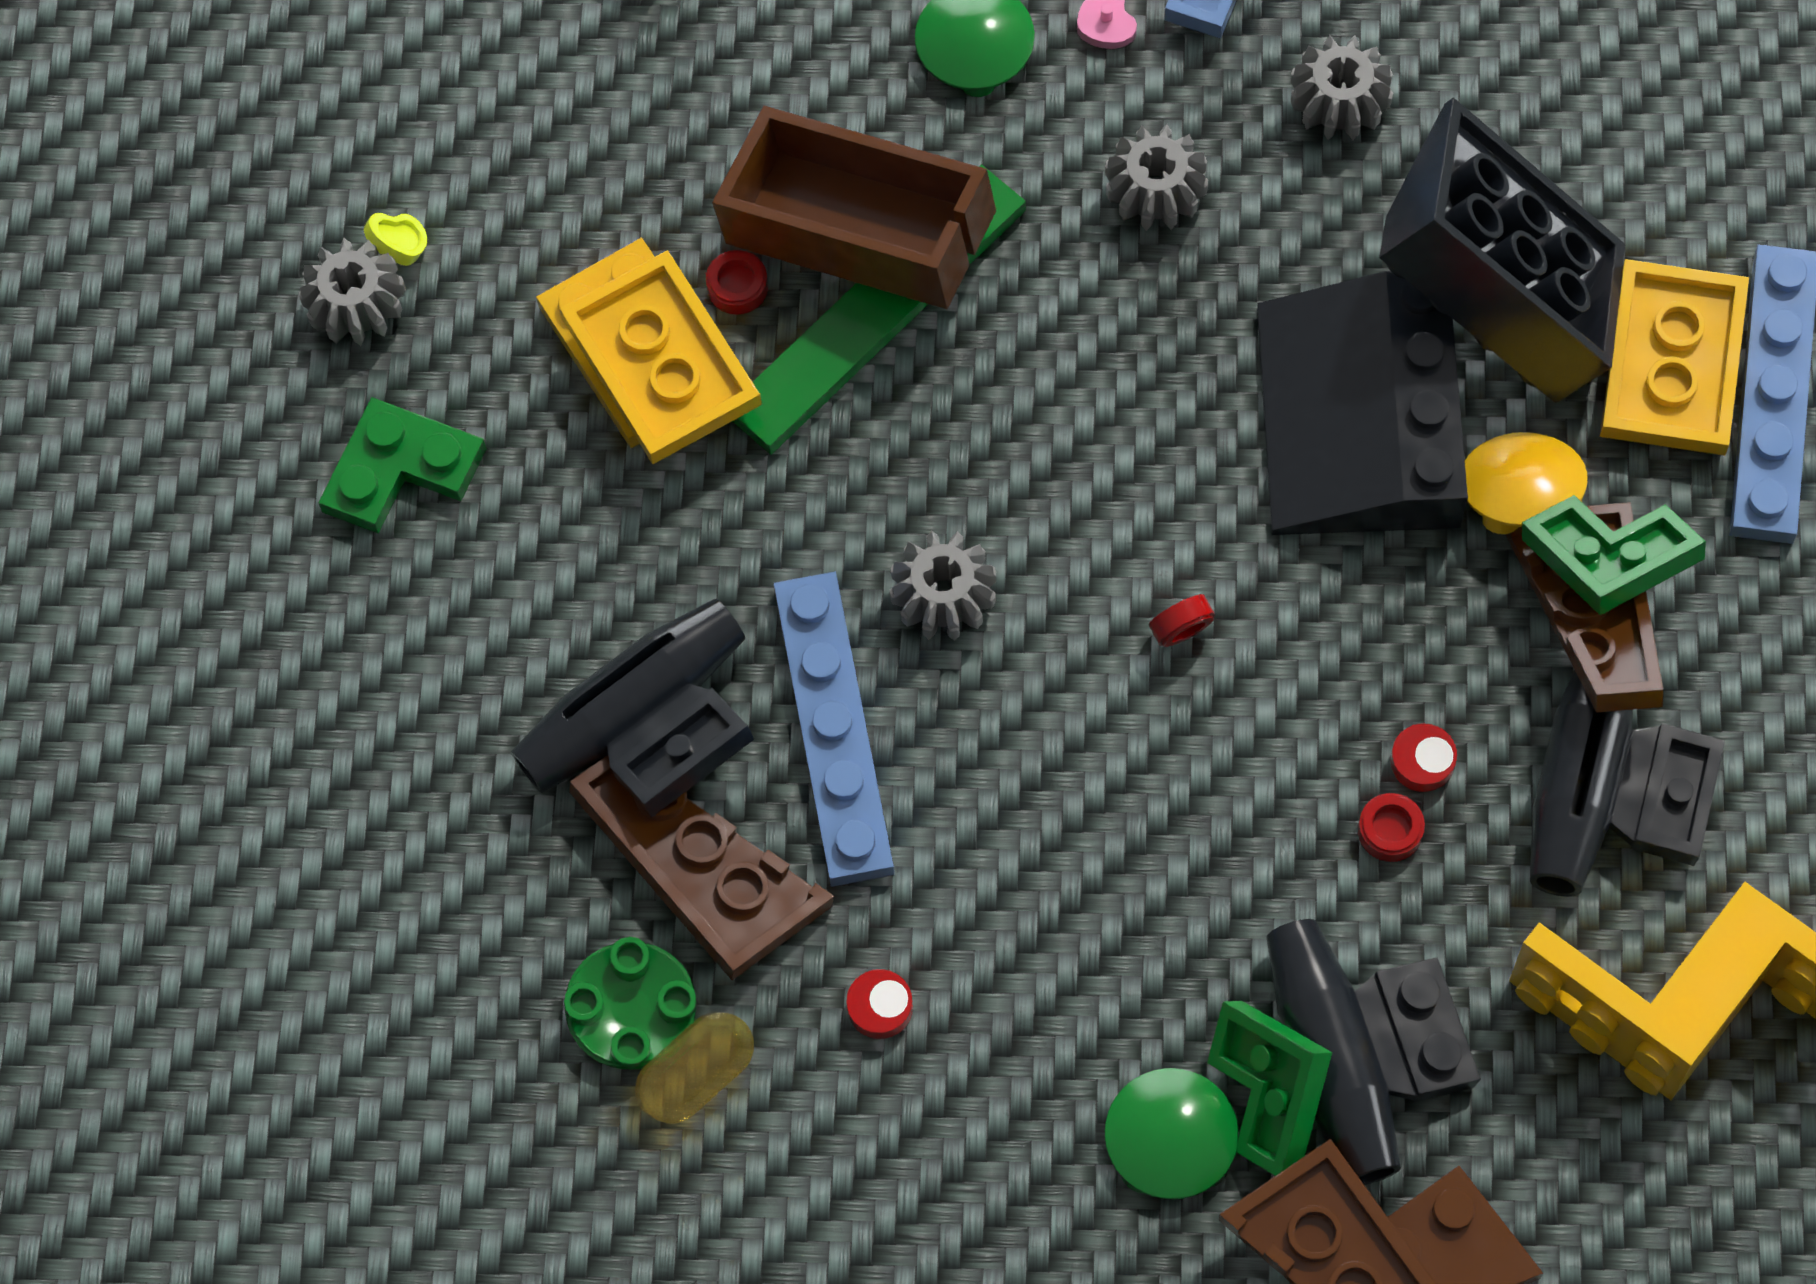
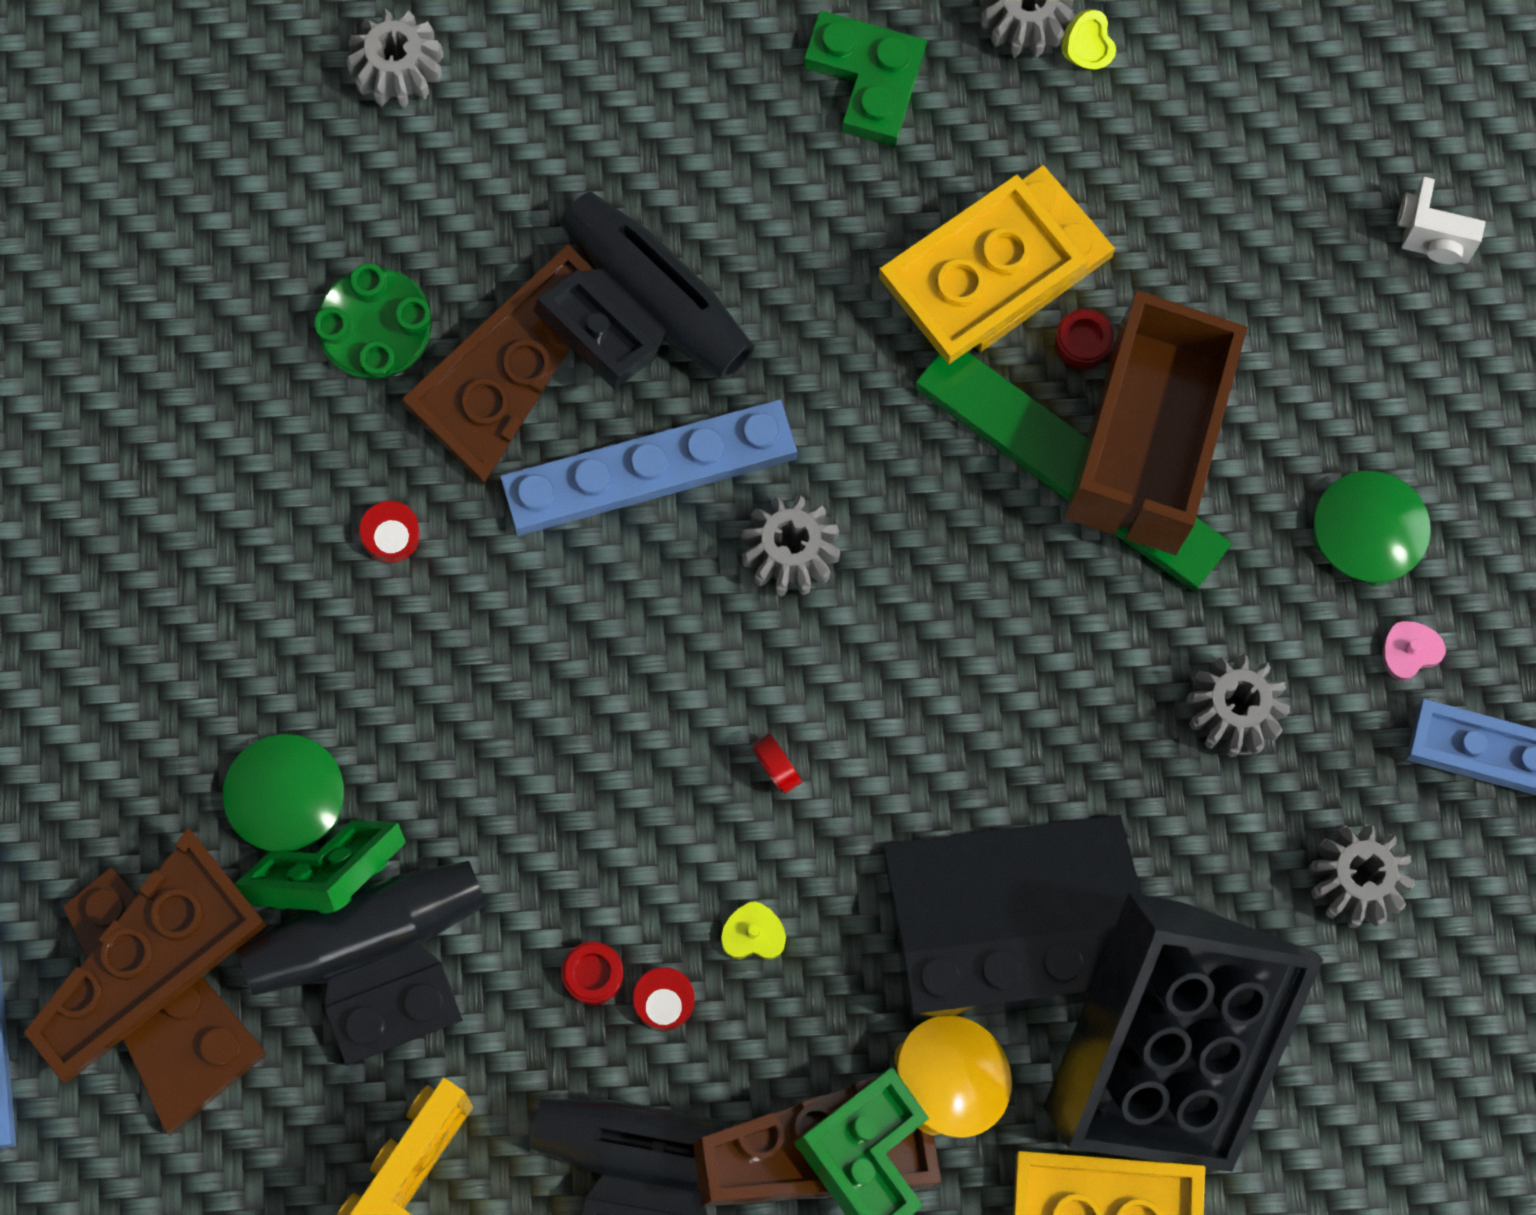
camera: 75 degrees right, 5 degrees up
clear yellow tile [635,1012,754,1124] -> none
none -> light grey gear [346,8,444,109]
none -> neon yellow piece [721,902,786,960]

